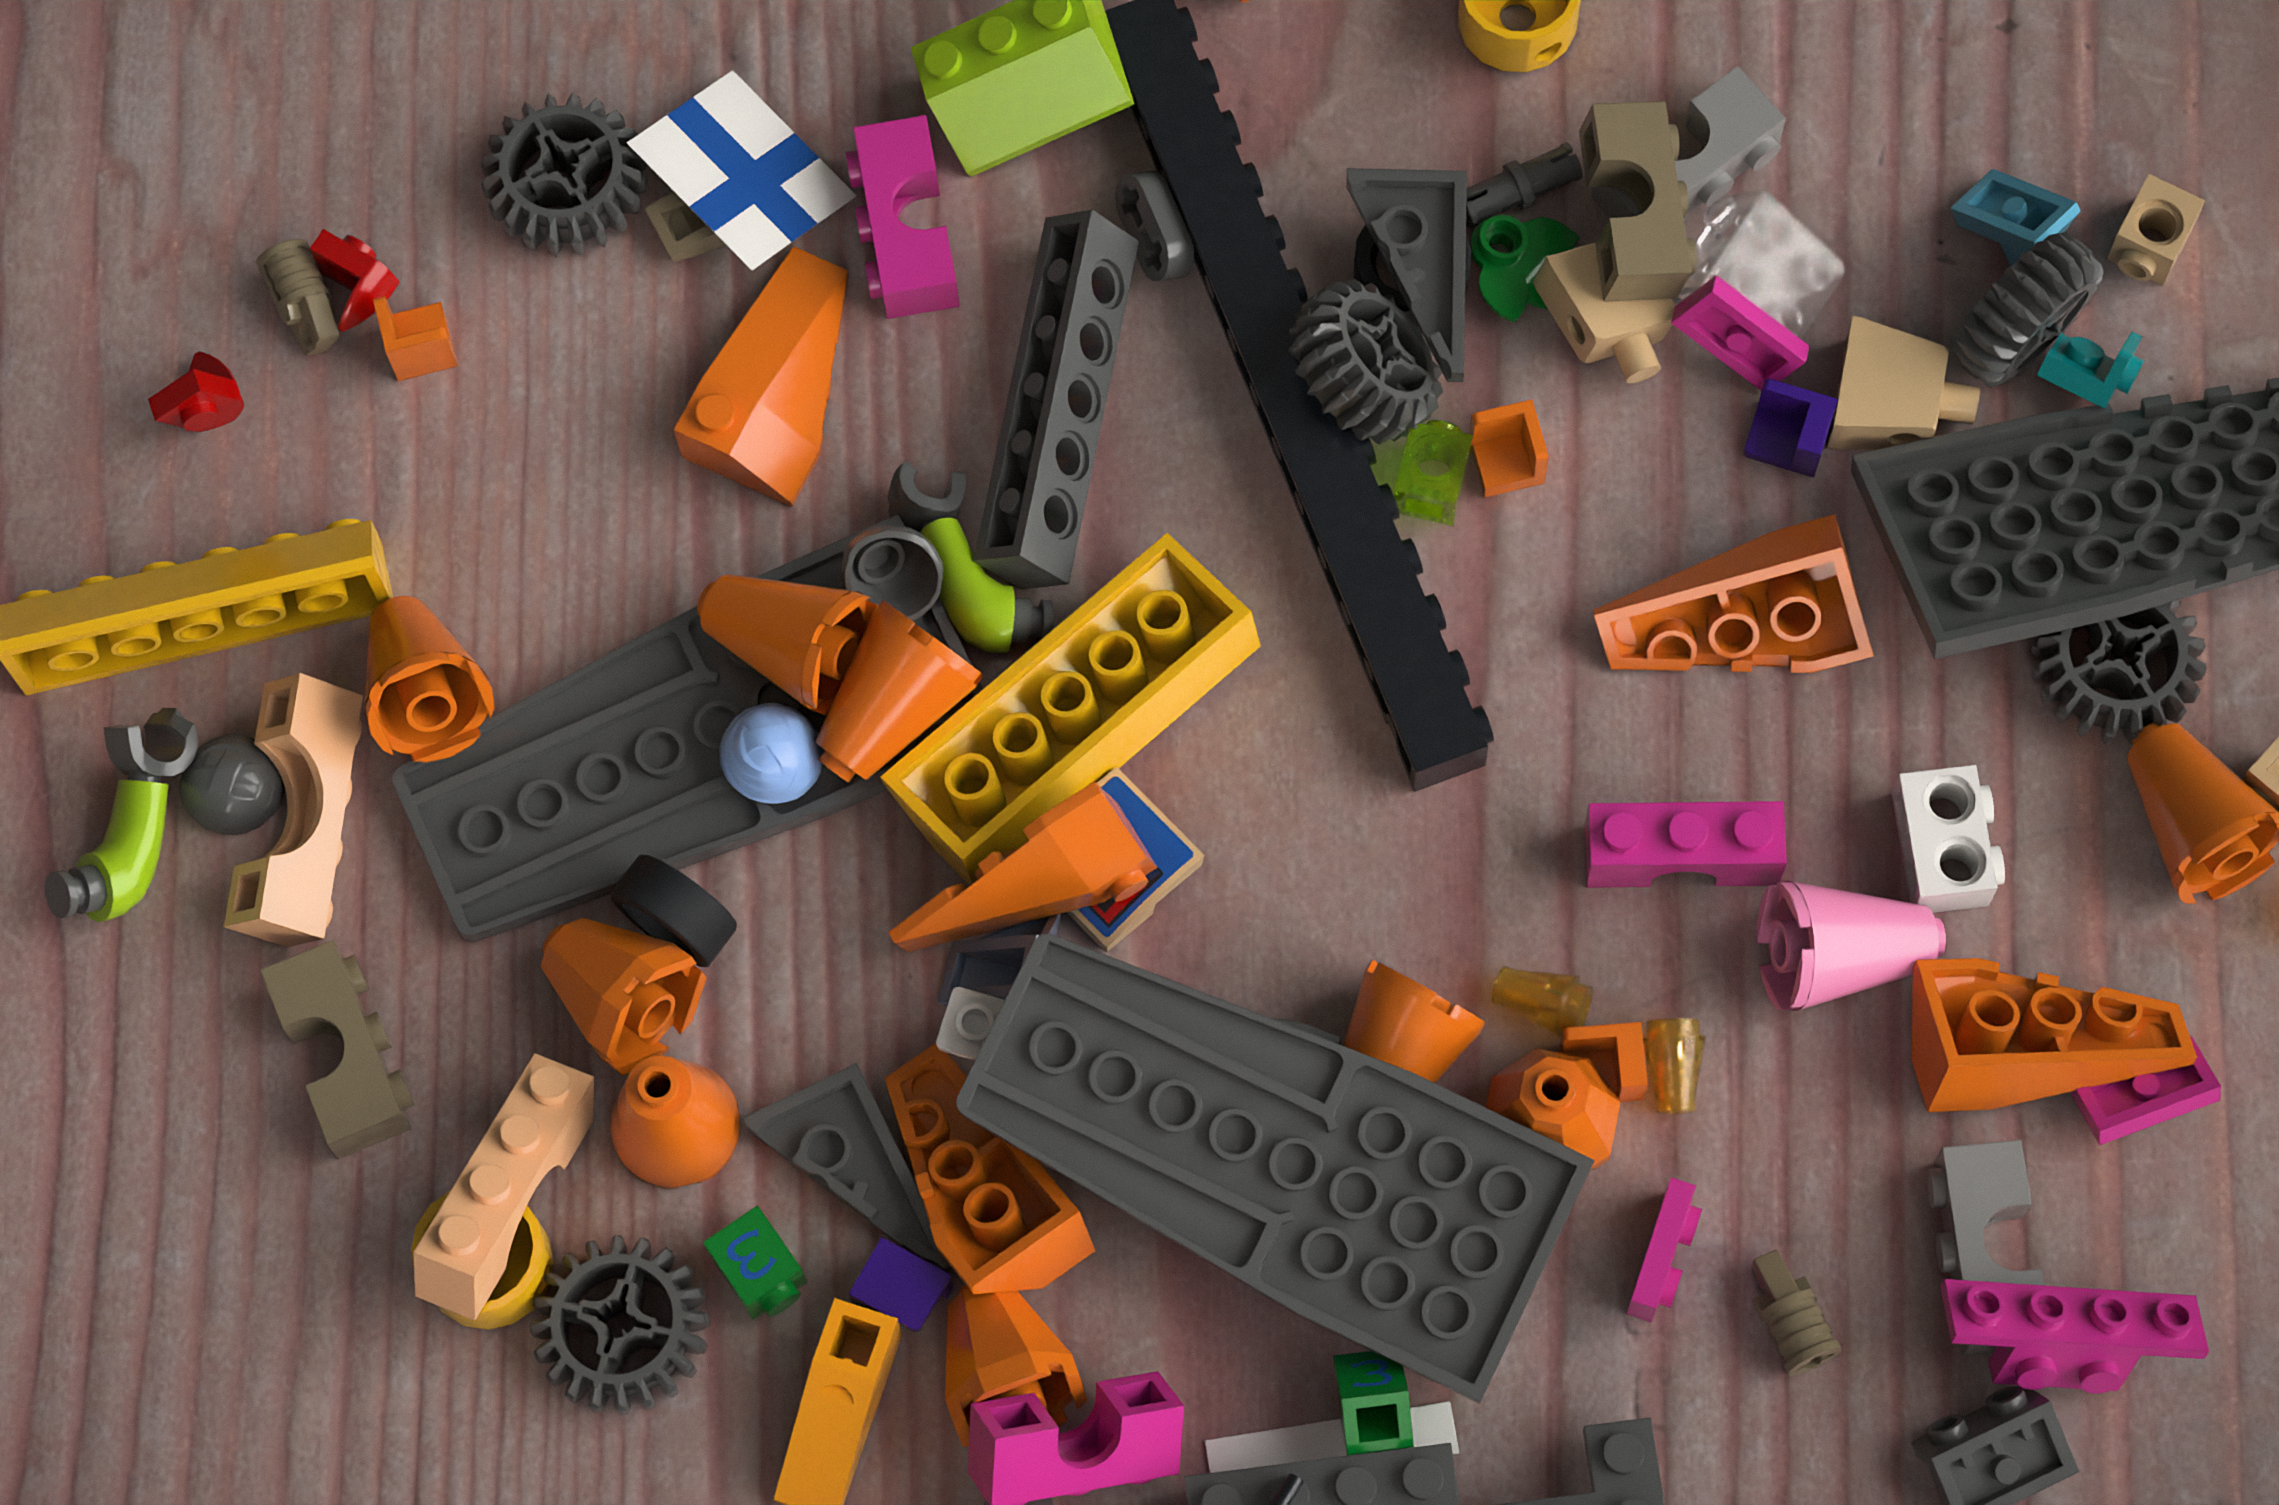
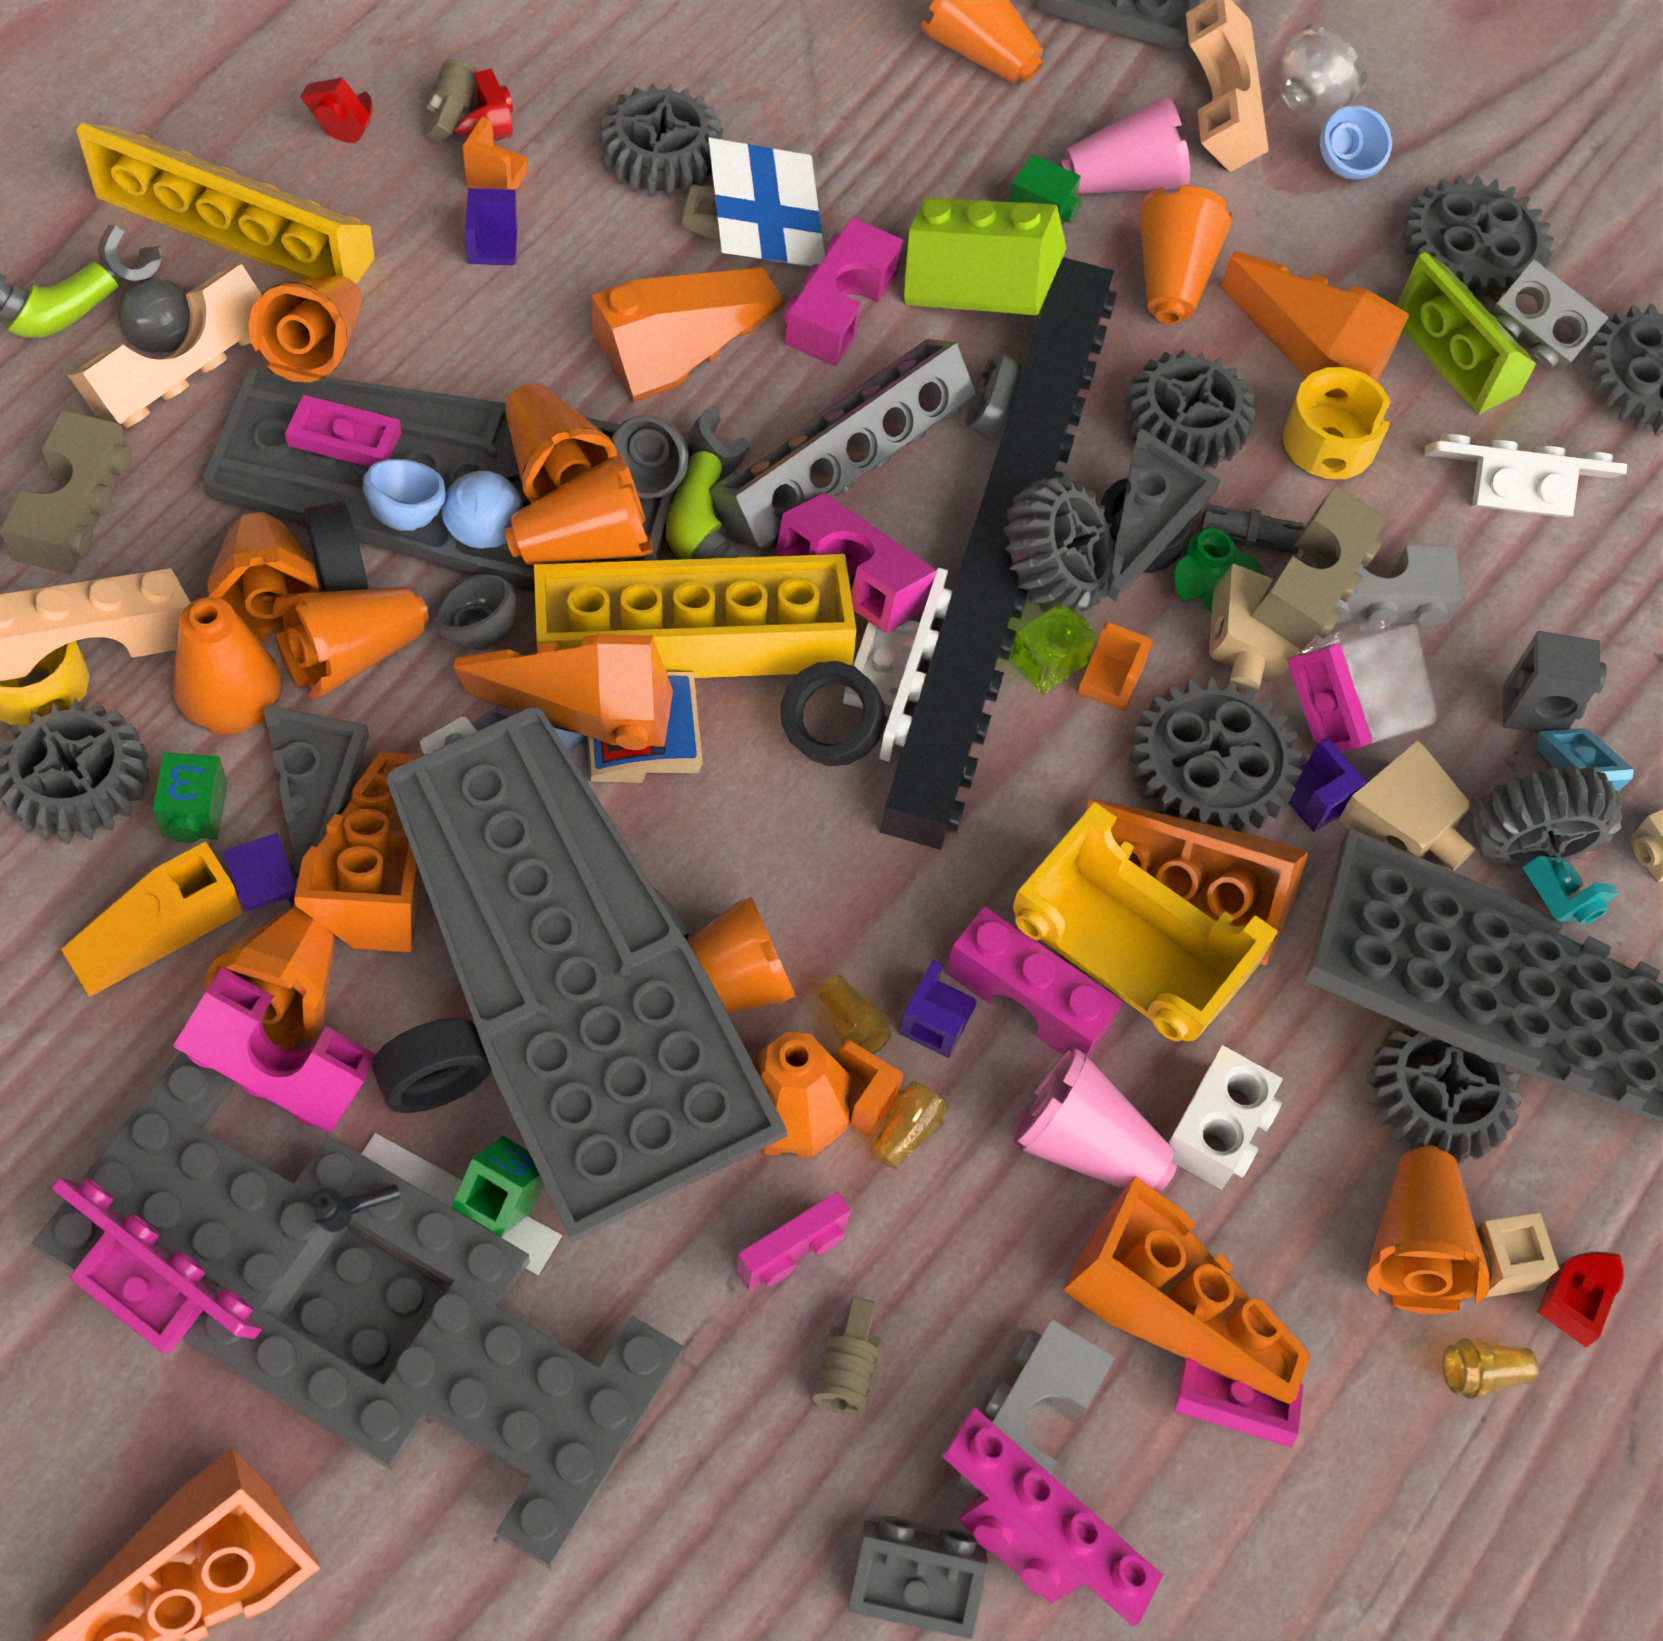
camera: 25 degrees right, 10 degrees down
none -> orange cone [273,587,429,699]
none -> dark pink plate [285,395,402,467]
none -> light blue piece [362,459,446,531]
none -> black tyre [372,1018,491,1113]
none -> dark grey piece [434,574,517,650]
none -> dark purple panel [465,188,518,265]
none -> dark pink arch [775,493,936,633]
none -> black tyre [780,661,885,766]
none -> white bracket [843,567,953,762]
none -> dark purple panel [899,959,977,1058]
none -> yellow windscreen [1013,802,1278,1041]
none -> dark grey gear [1125,349,1256,469]
none -> dark grey gear [1129,678,1302,833]
none -> dark grey brick [1503,630,1607,733]

